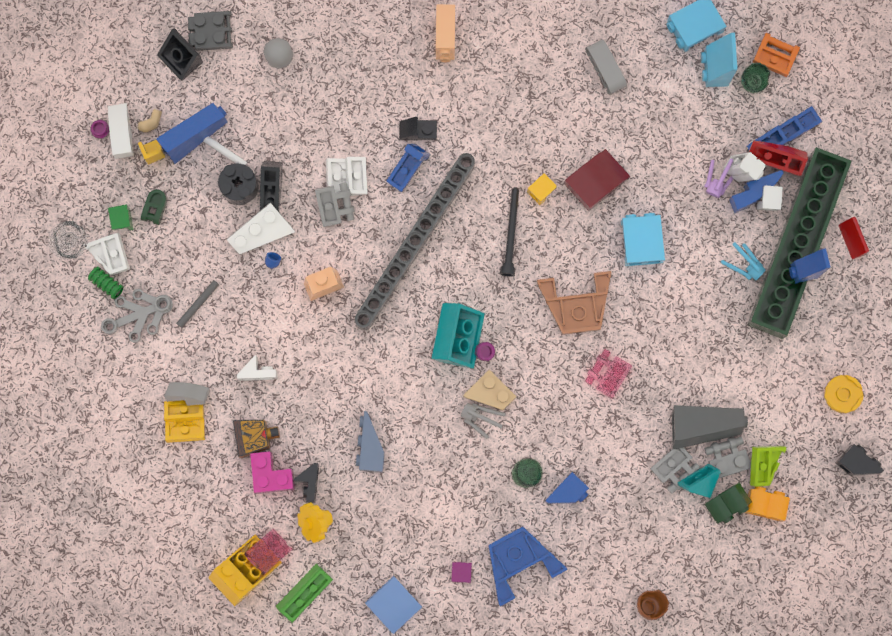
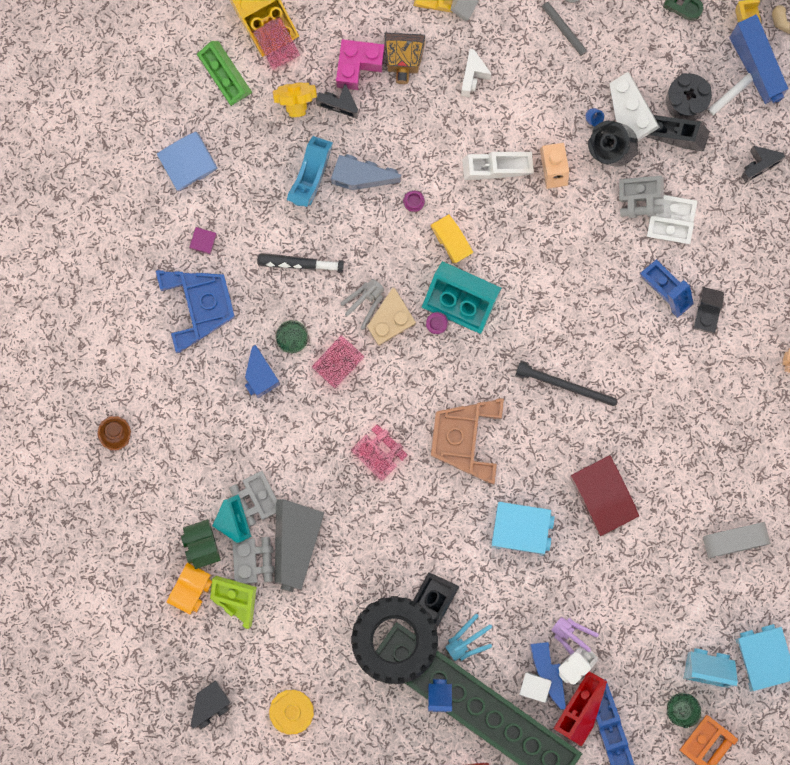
camera: 105 degrees right, 0 degrees up
dark grey beam [355,153,475,330] -> none
yellow panel [527,173,557,205] -> none
none -> black piece [257,253,344,273]
none -> dark azure arch [287,136,333,207]
none -> clear pink plate [312,335,365,389]
none -> black tyre [351,596,438,684]
none -> magenta plate [403,190,425,212]
none -> black slope [413,572,460,628]
none -> yellow slope [430,214,474,263]
none -> white slope [462,152,534,180]
none -> black brick [588,120,638,167]
none -> black slope [741,146,785,183]

